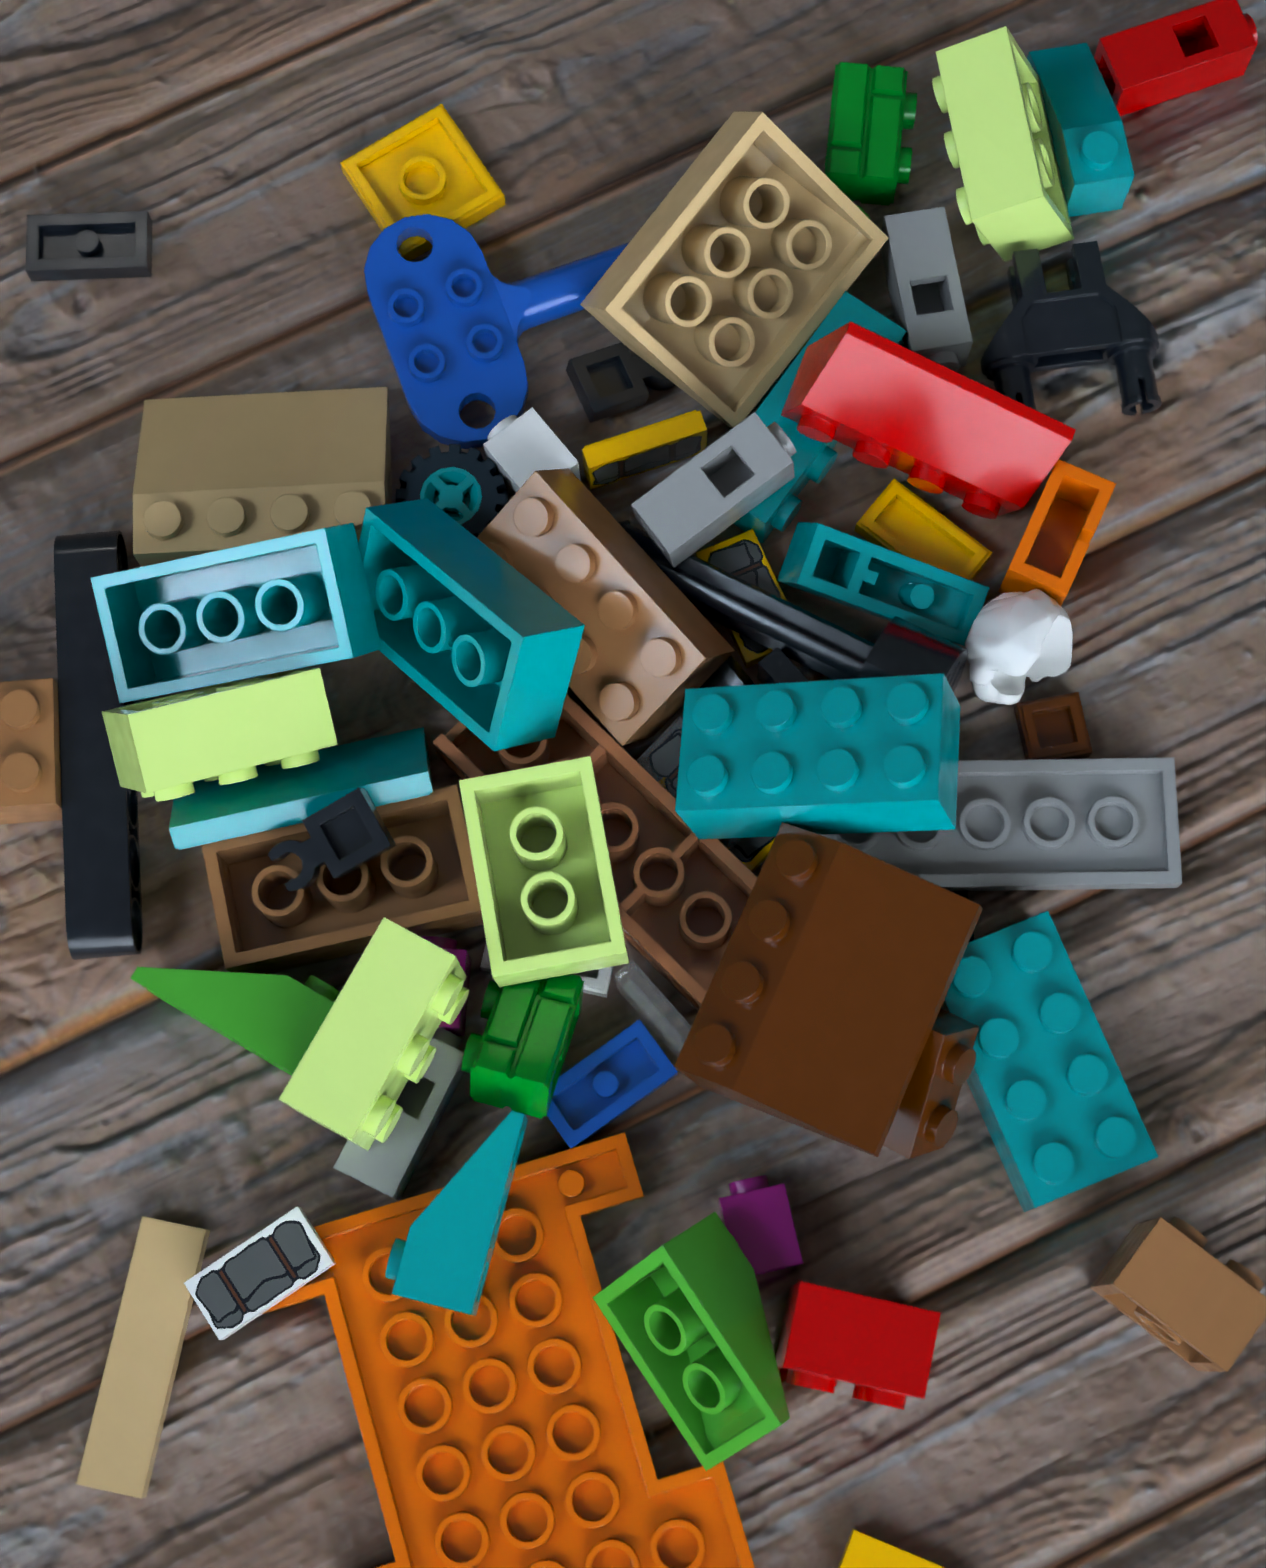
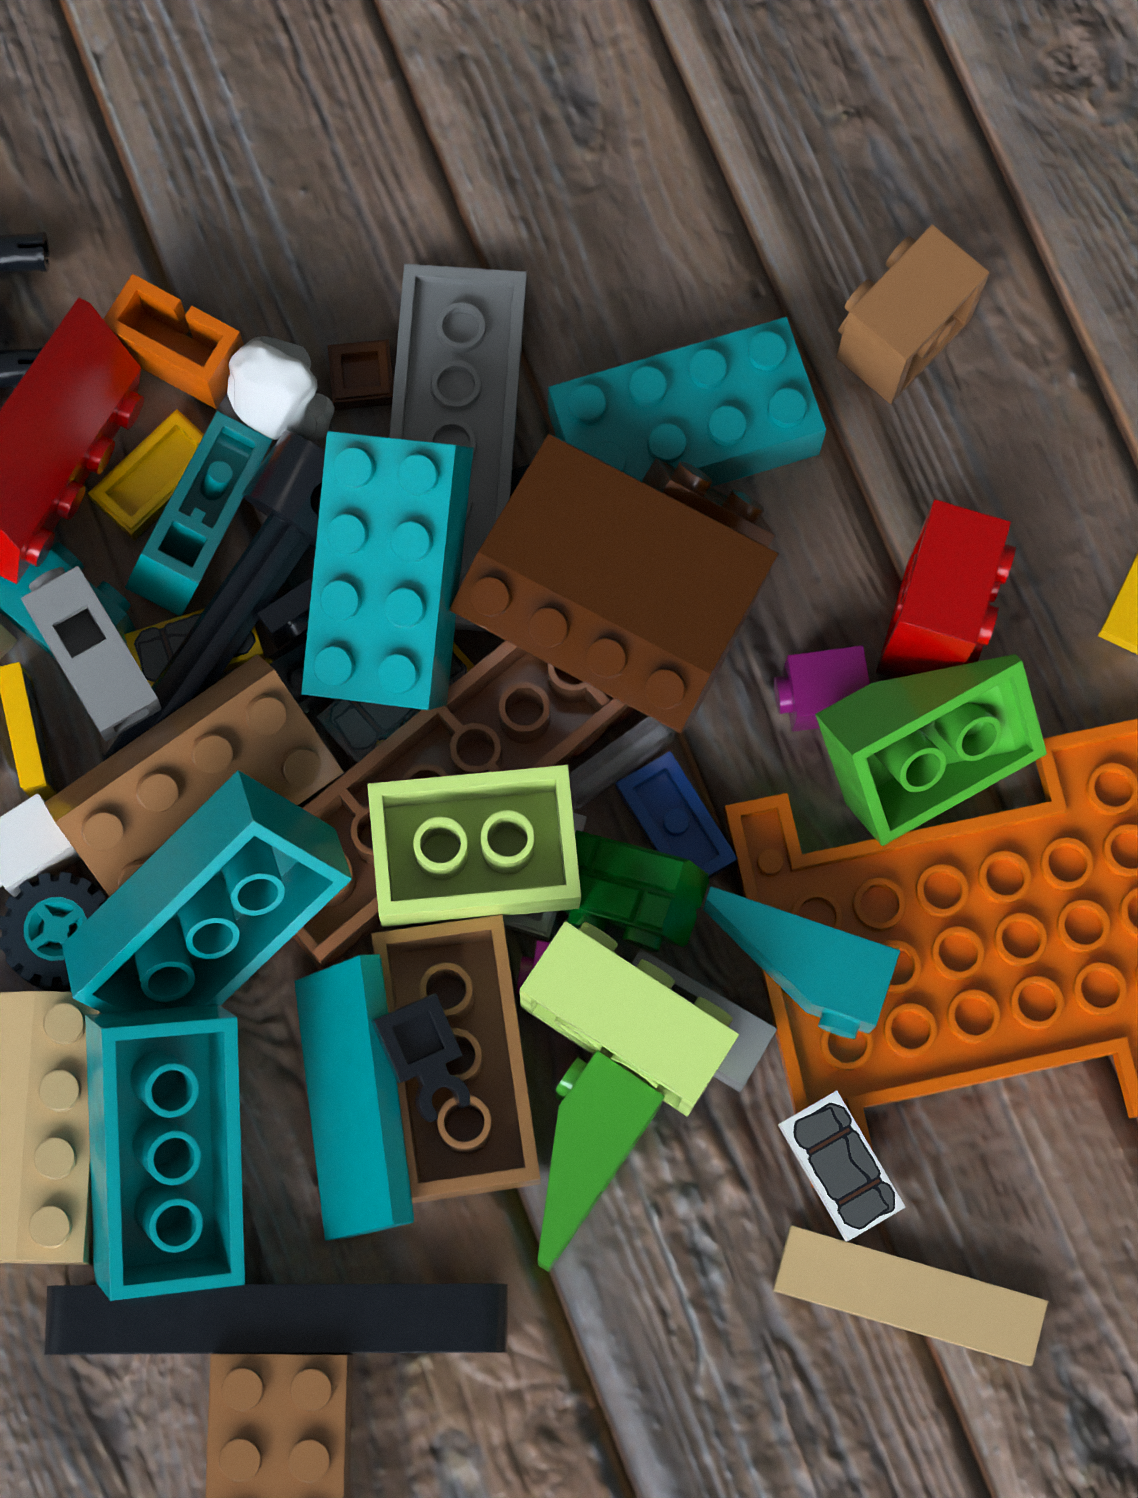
camera: 90 degrees left, 0 degrees up
yellowish green brick [102,667,338,801] -> none

